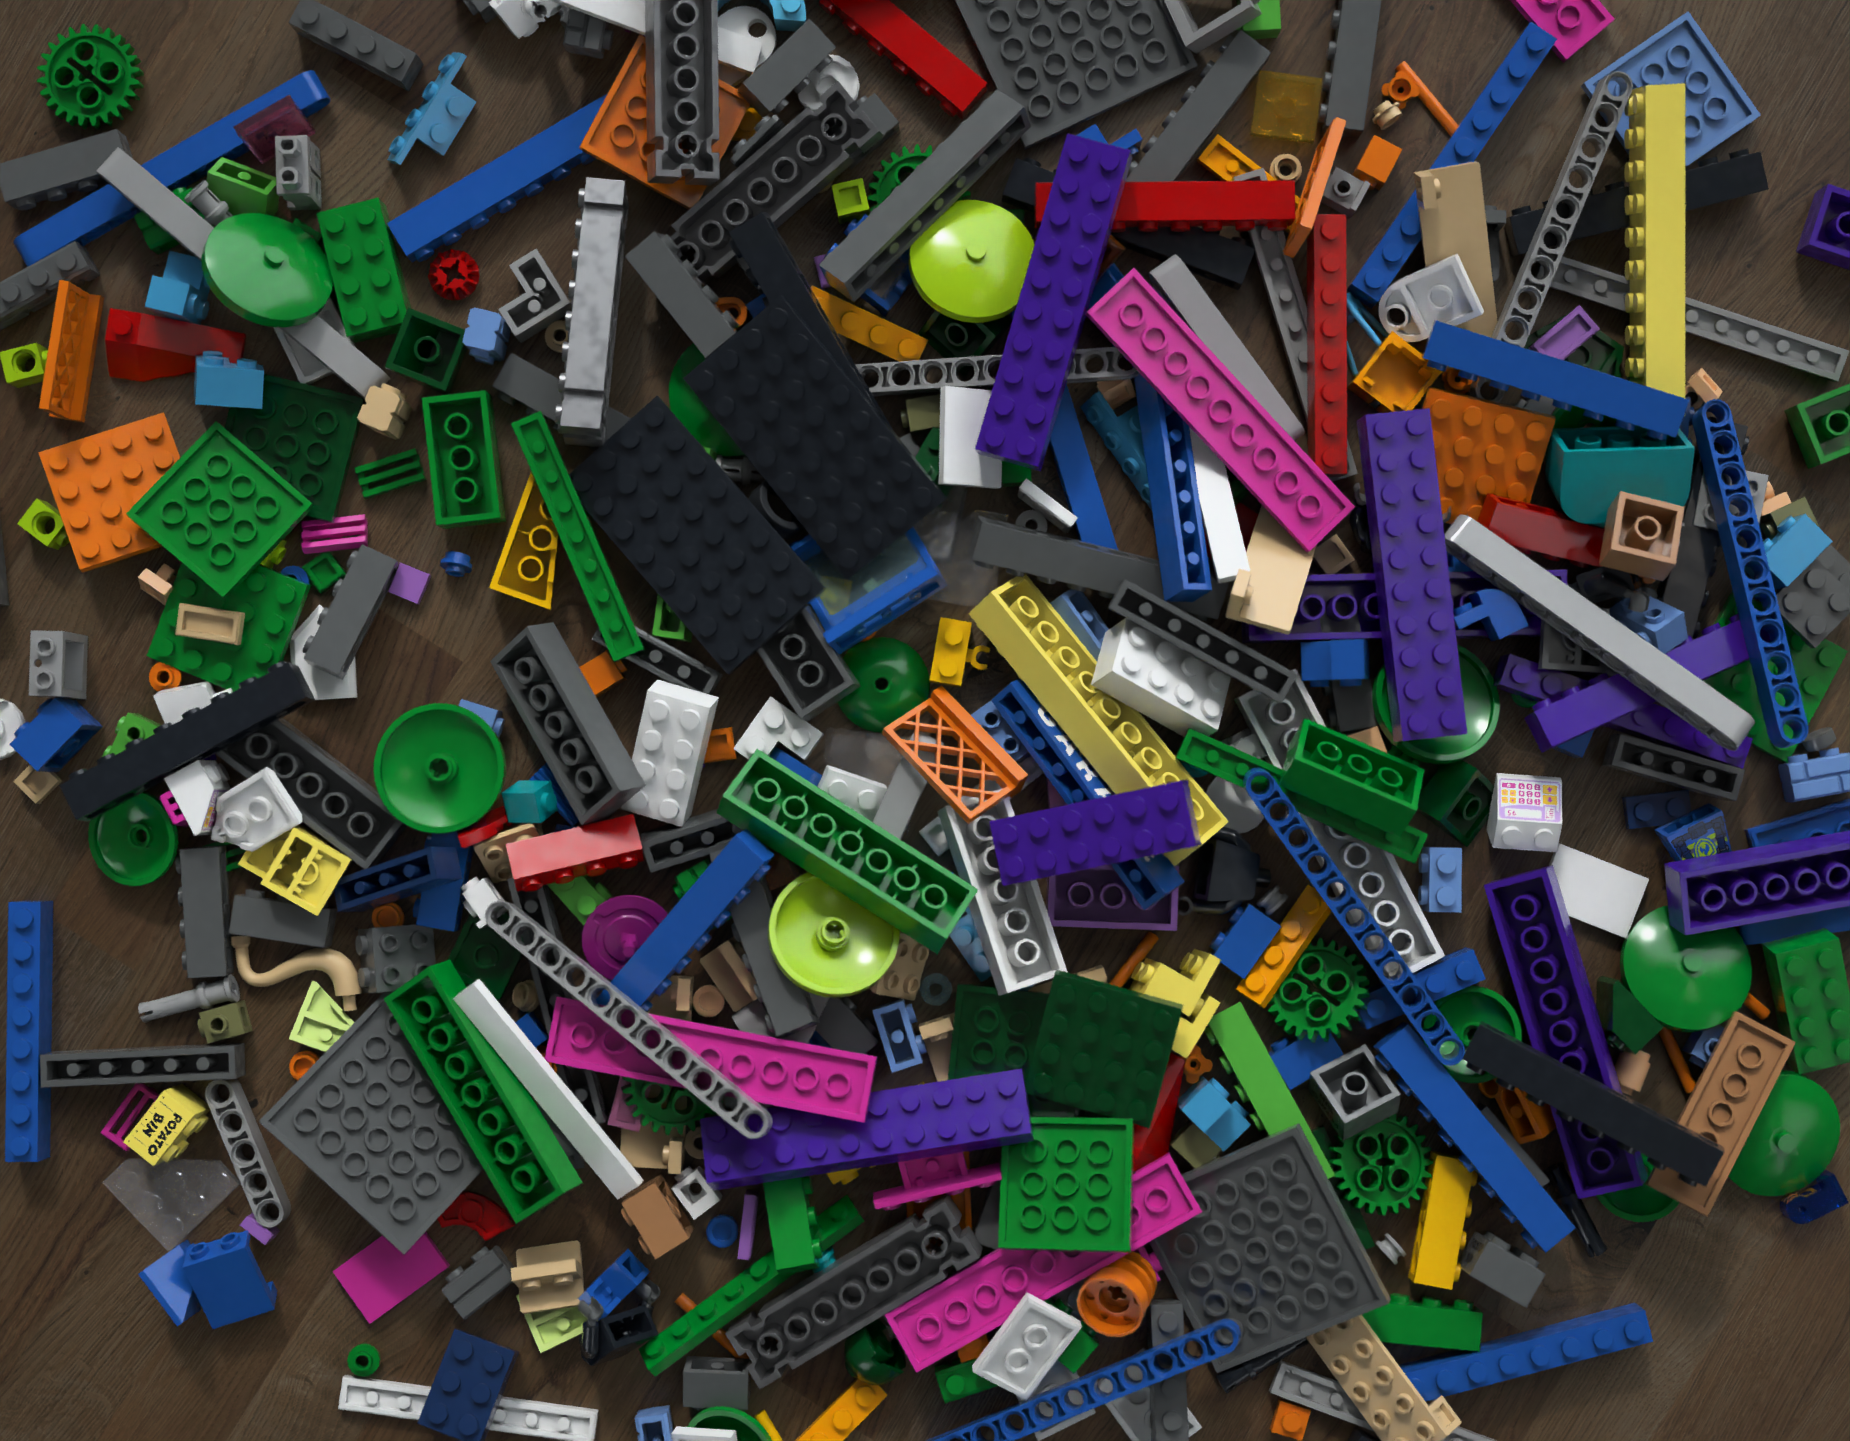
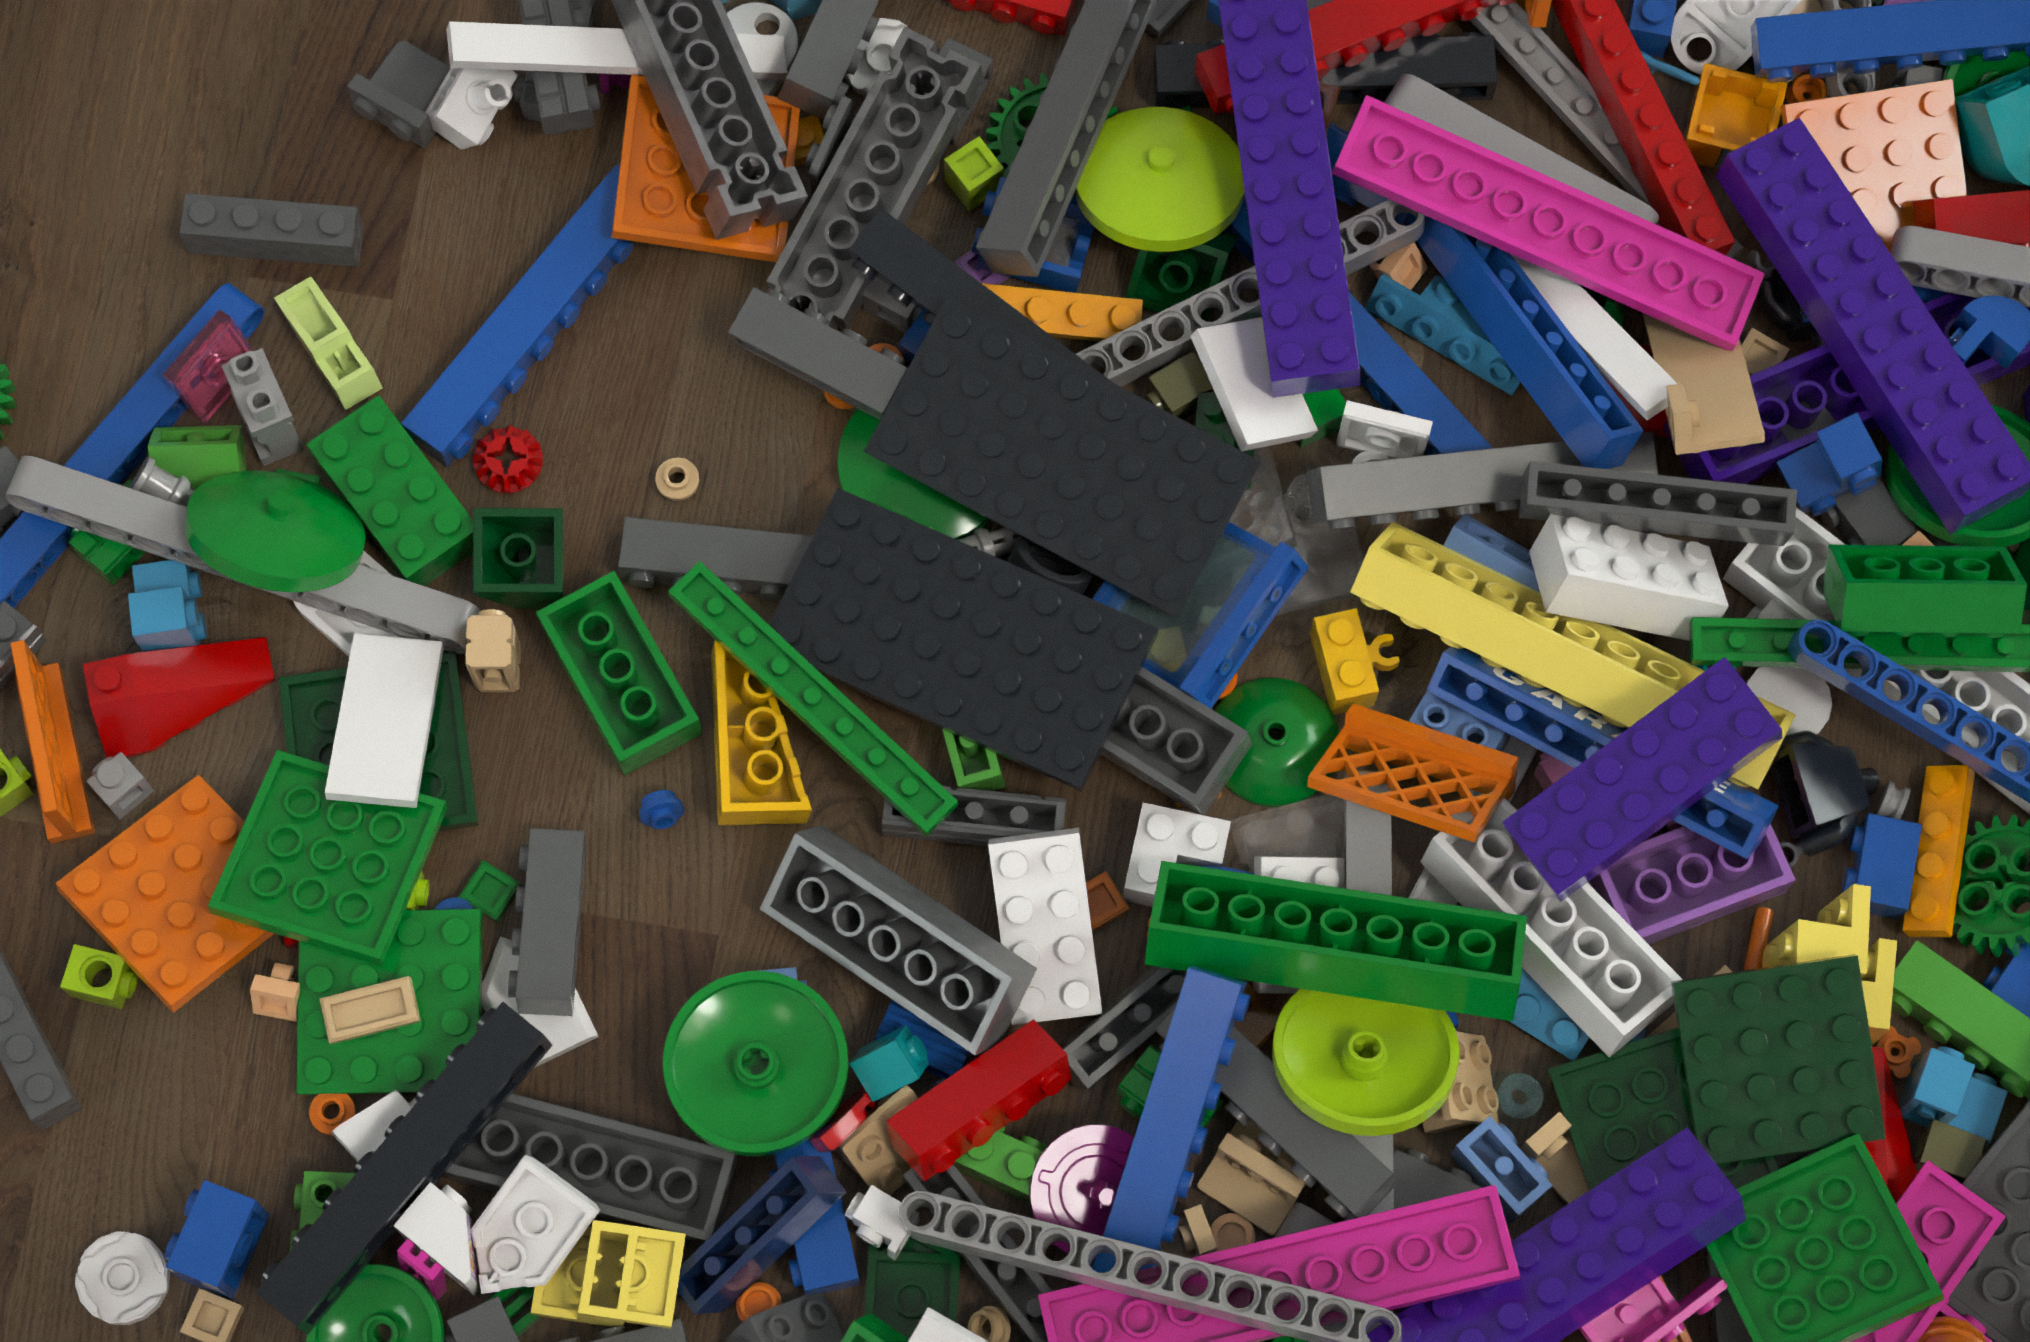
camera: 25 degrees left, 15 degrees down
light grey window [29,630,88,699] -> none
dark azure brick [194,351,264,409] -> none
dark pink tile [301,514,368,554] -> none
green tile [355,448,427,499] -> none
dark azure bracket [387,52,476,165] -> none
medium lavender tile [388,562,432,605] -> none
medium blue brick [462,308,511,365] -> none
light grey brick [498,249,572,343] -> none
flat silver brick [555,177,629,447] -> none
orange brick [579,651,627,698] -> none
none -> light grey brick [86,752,154,820]
none -> yellowish green slope [274,276,383,410]
none -> white tile [325,633,444,808]

